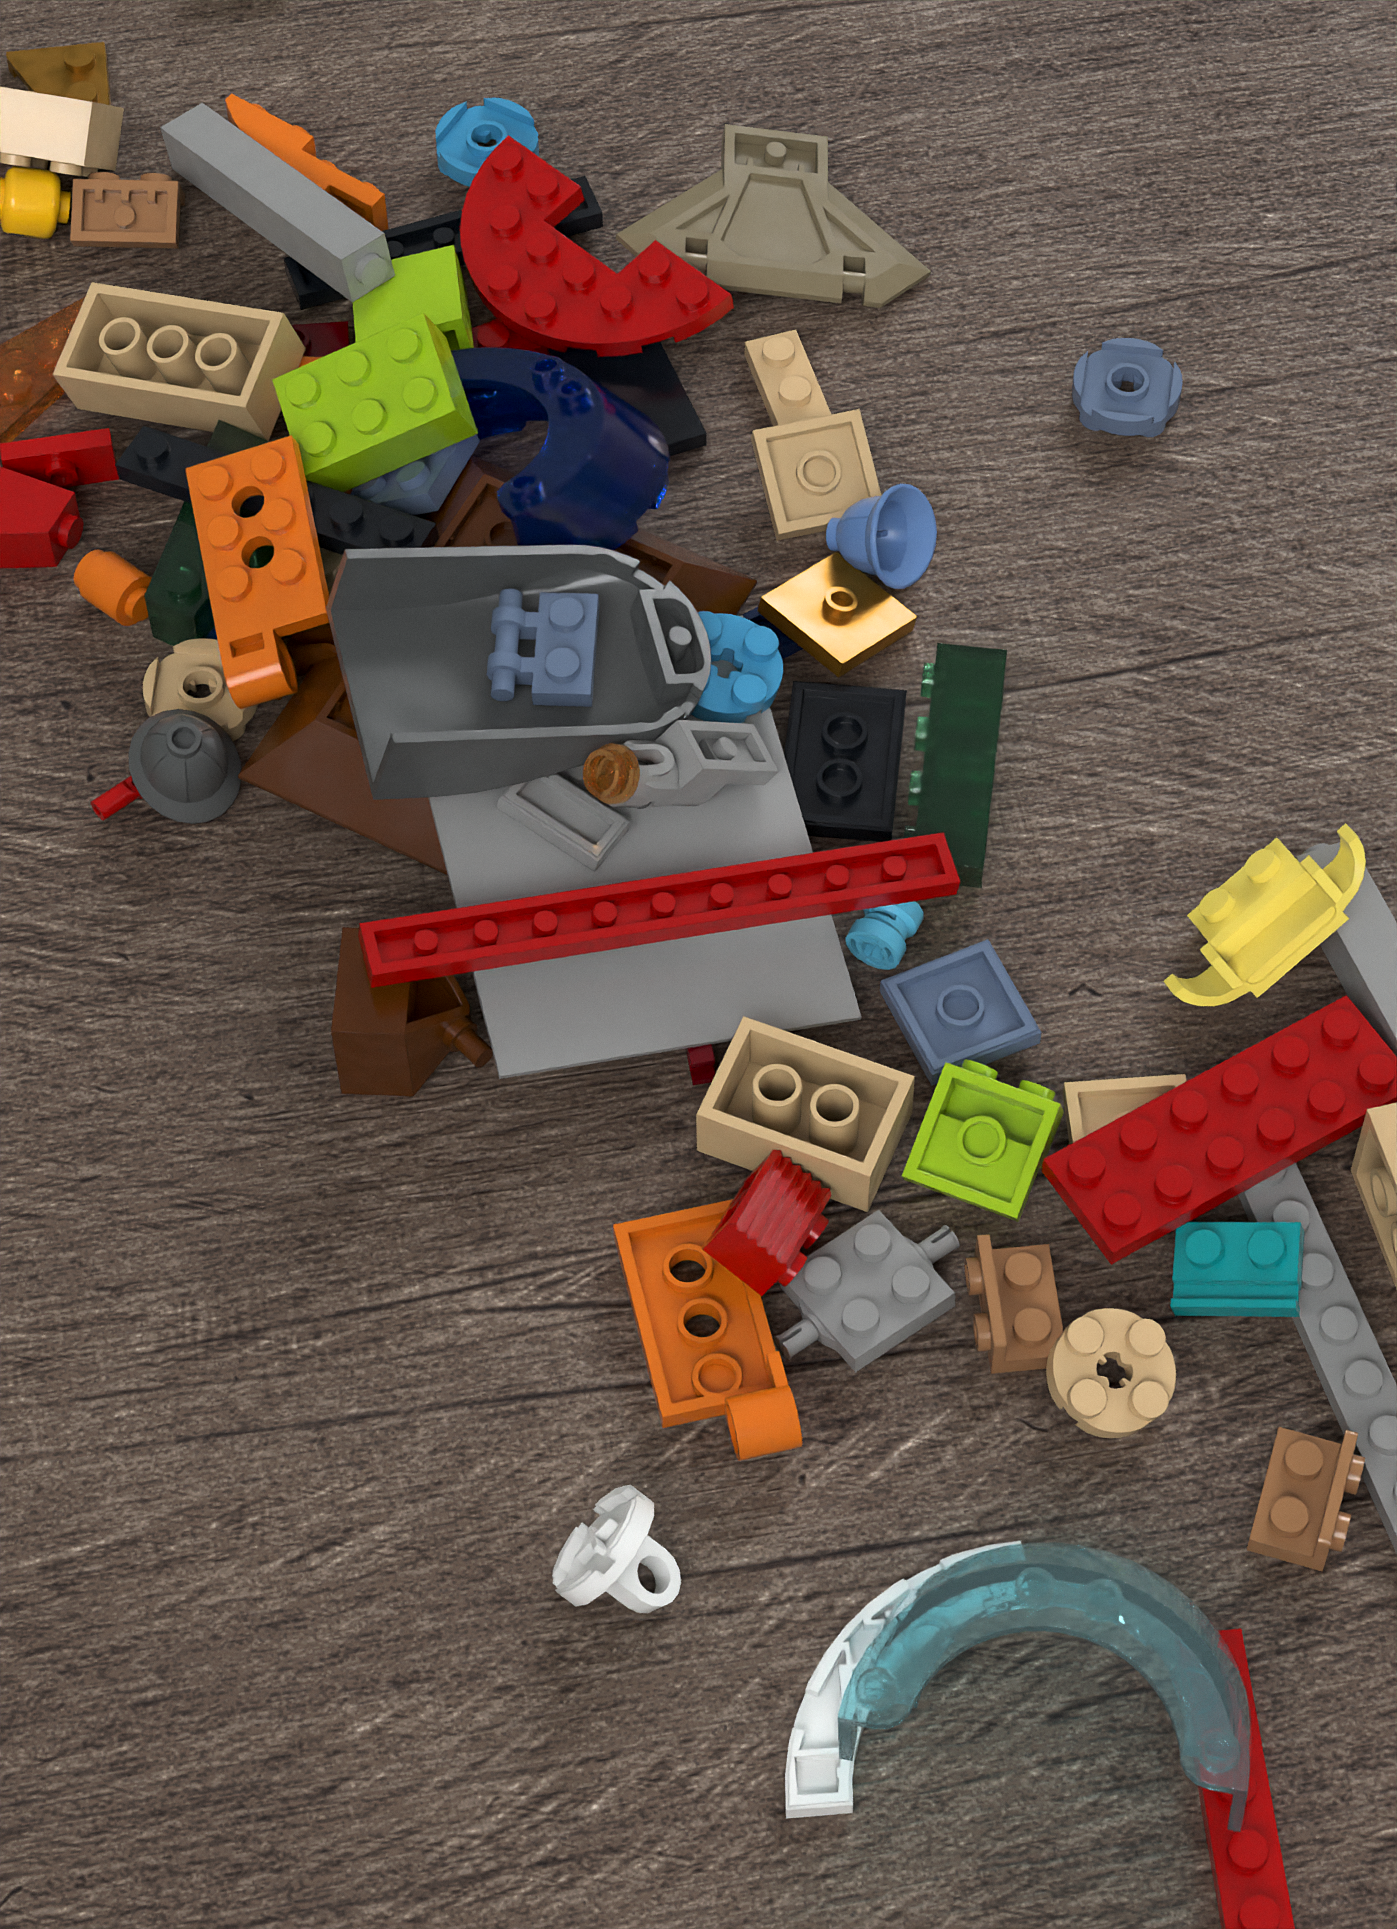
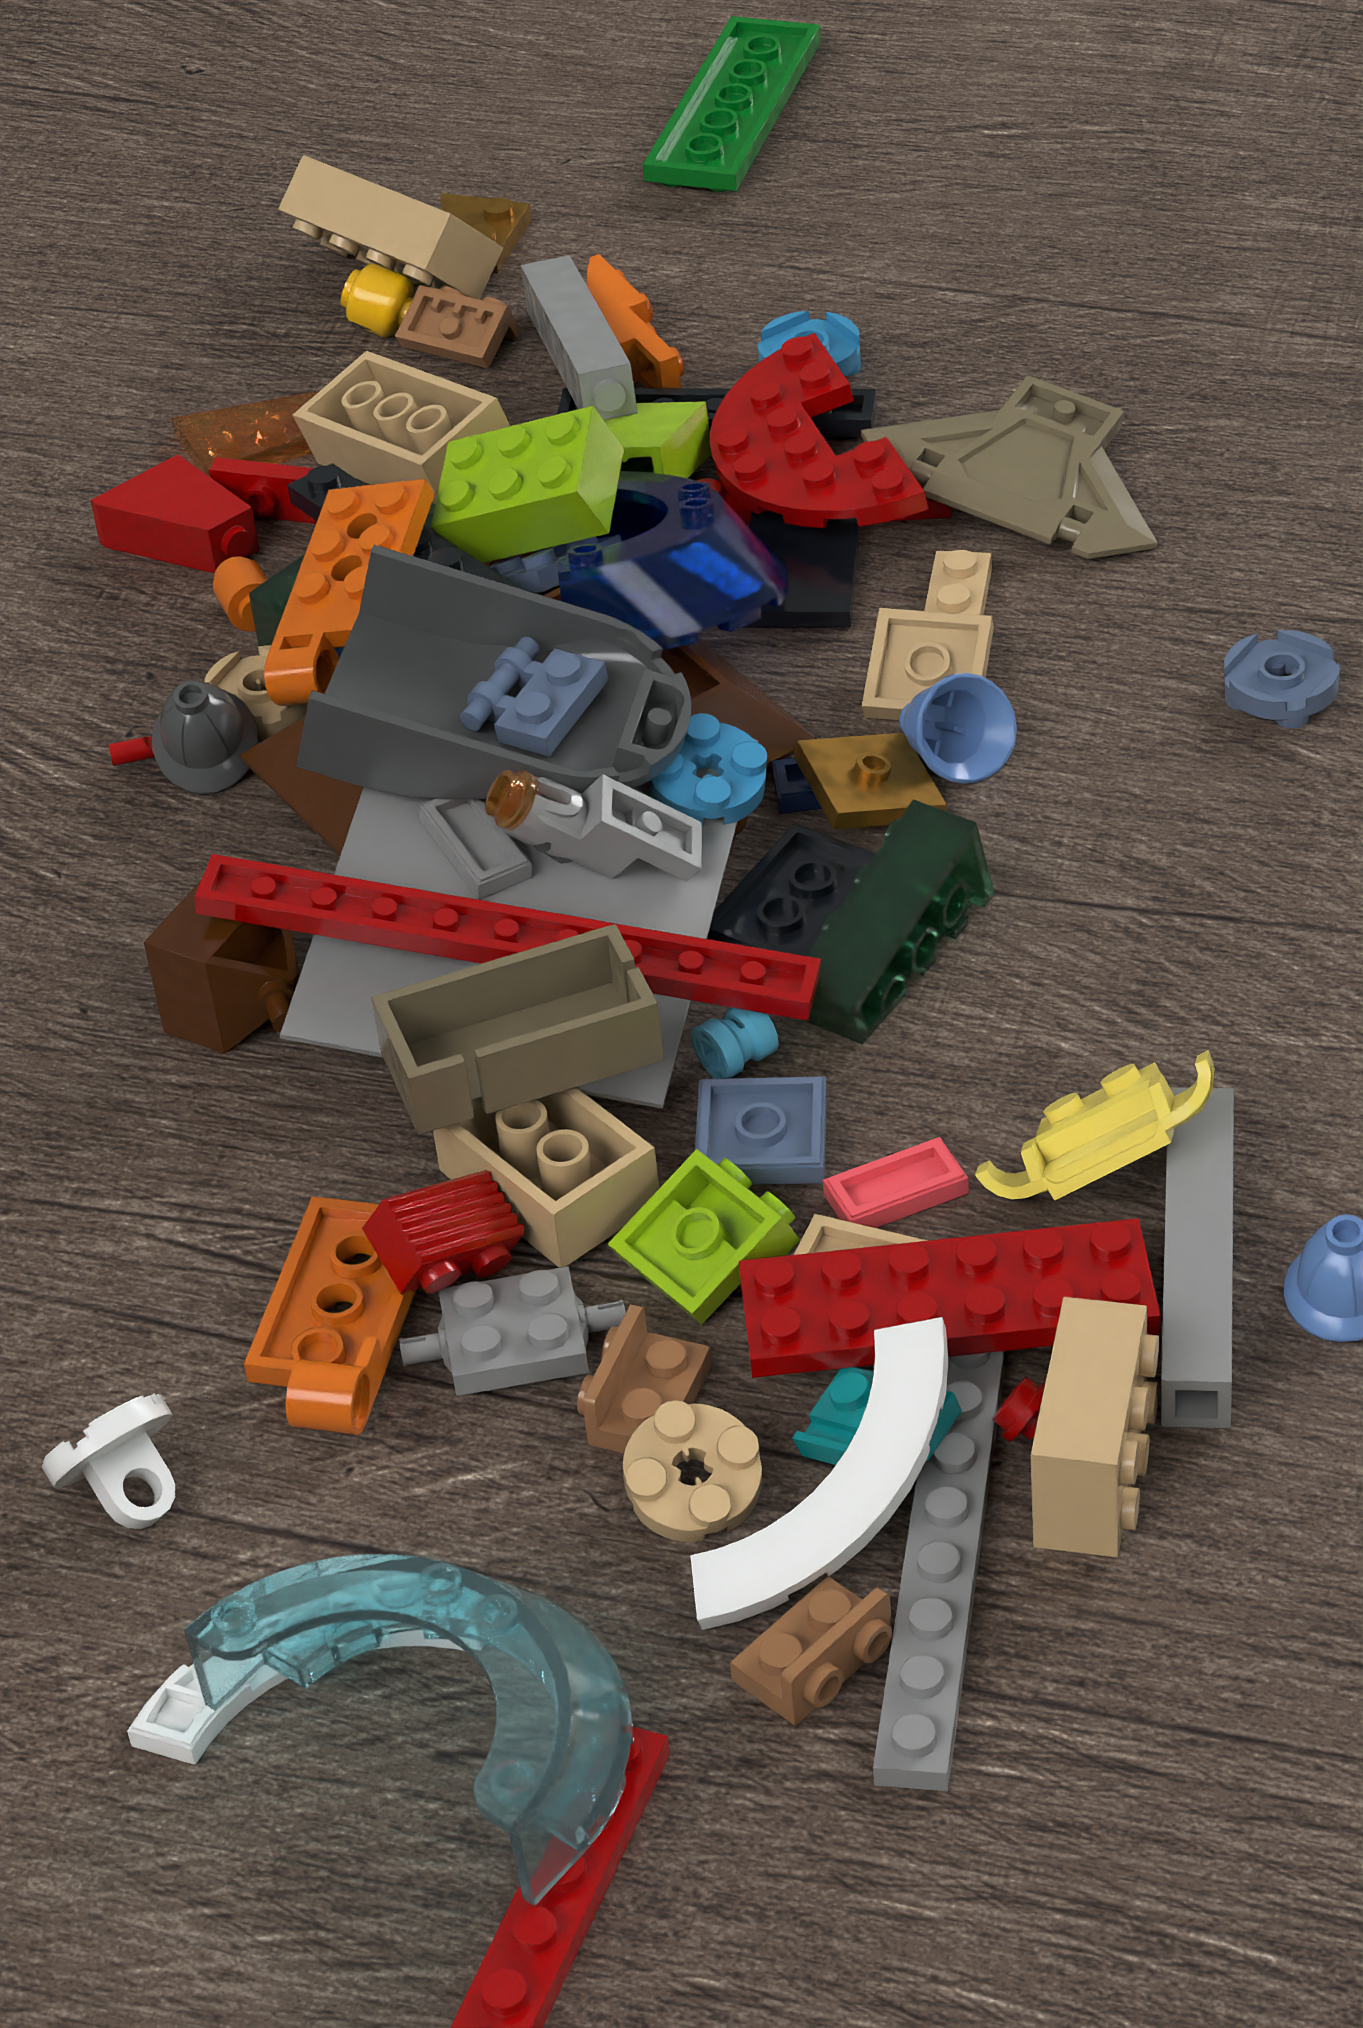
camera: 30 degrees right, 15 degrees down
none -> dark tan piece [371,924,664,1135]
none -> white tile [690,1317,948,1630]
none -> coral tile [823,1137,969,1228]
none -> red plate [992,1376,1046,1442]

